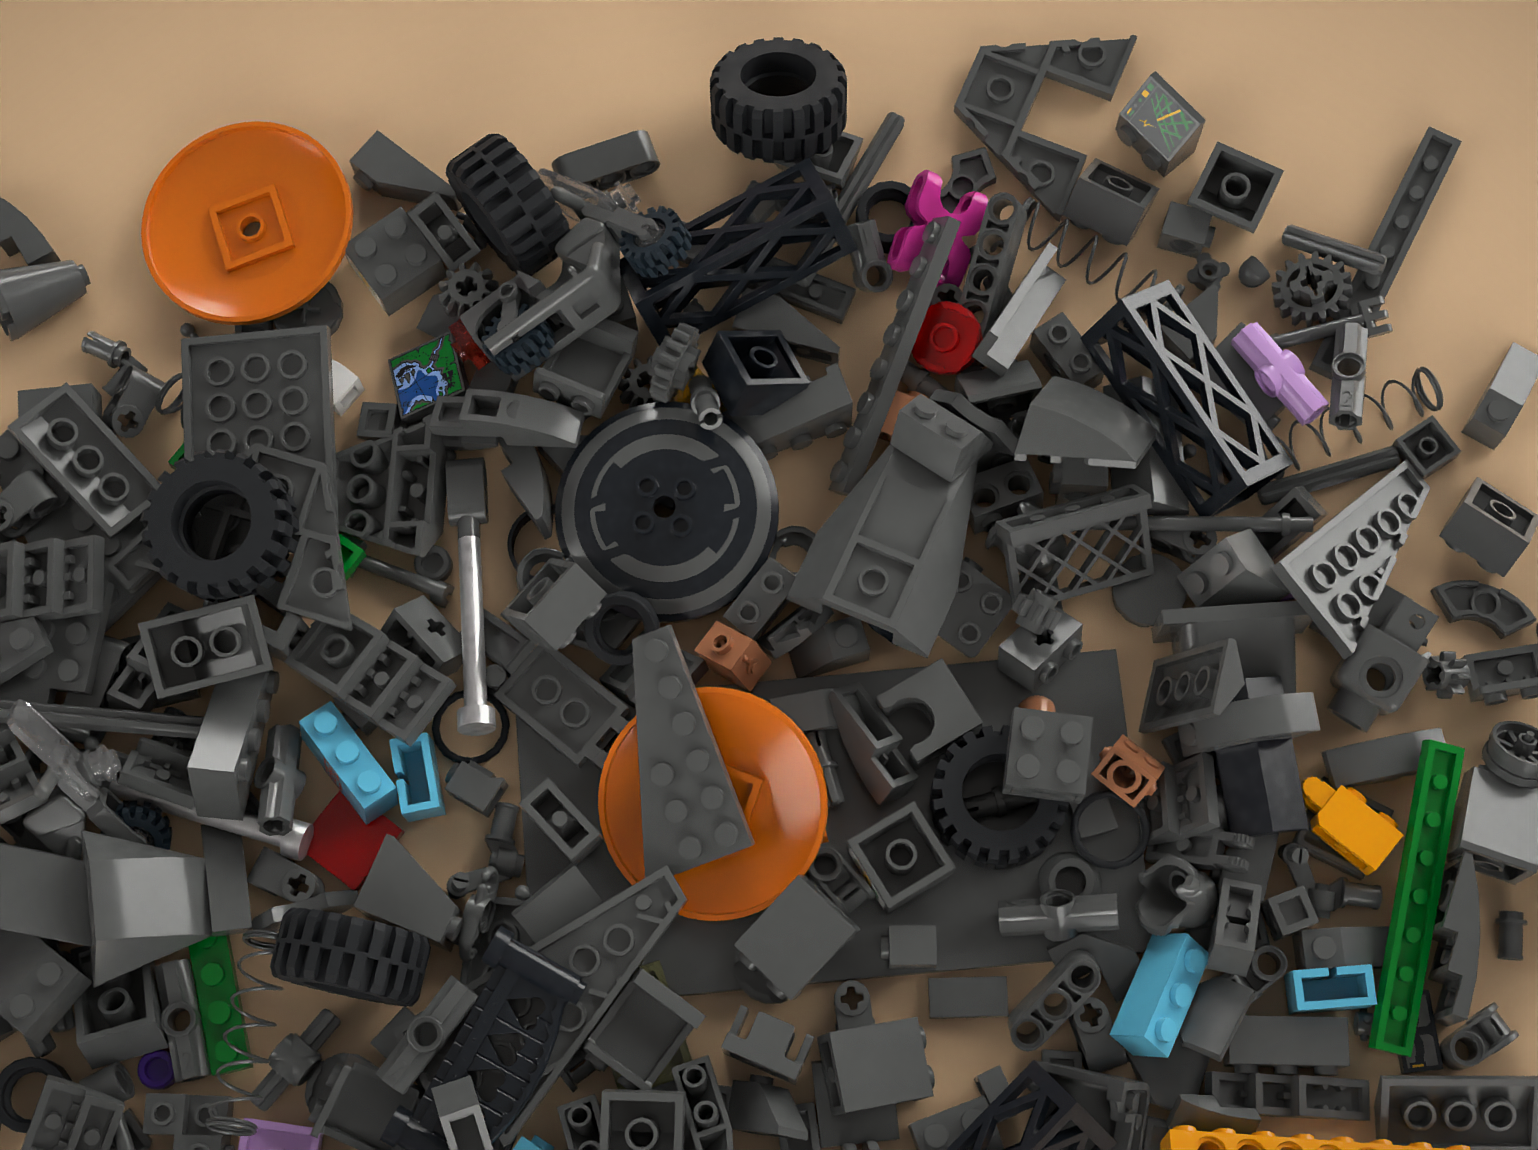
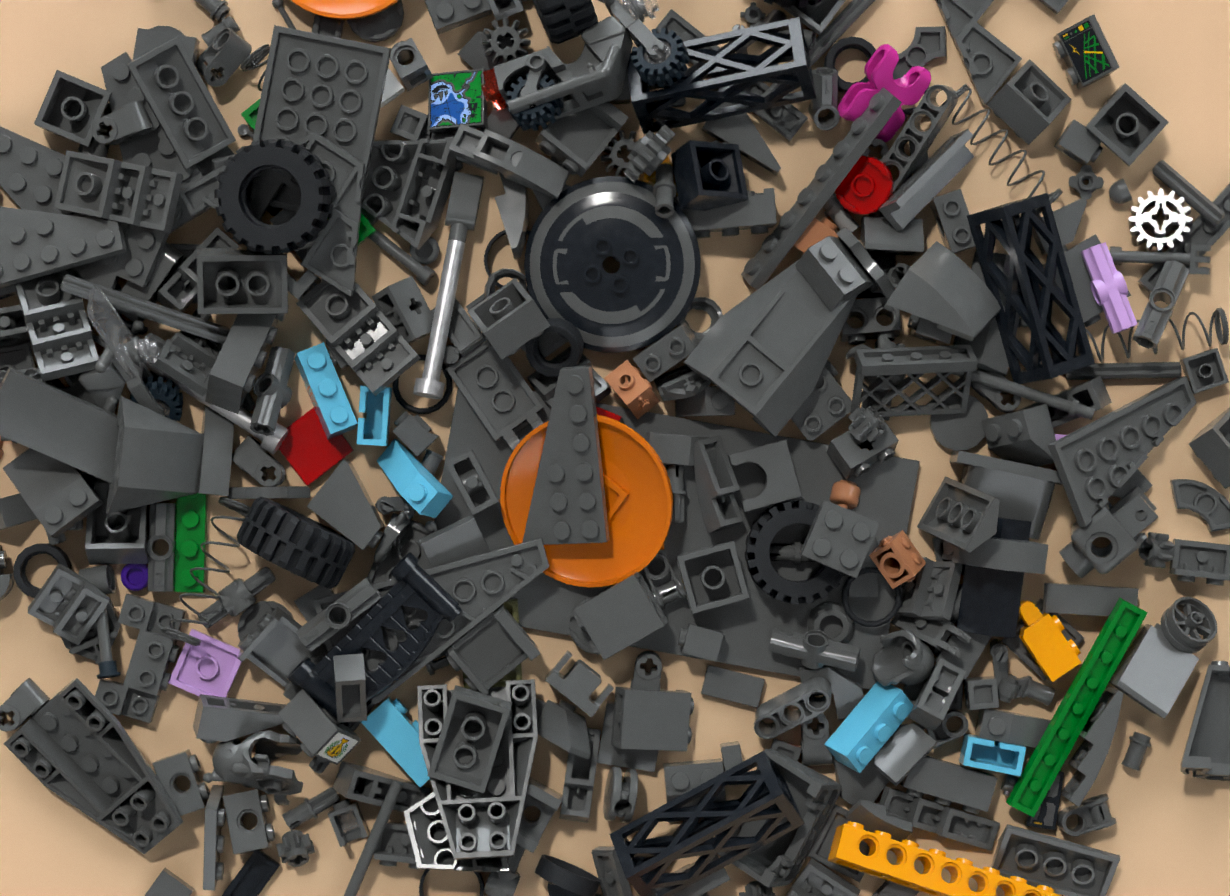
camera: 20 degrees right, 15 degrees up
none -> medium azure slope [377,439,453,518]
none -> dark grey brick [390,38,433,91]

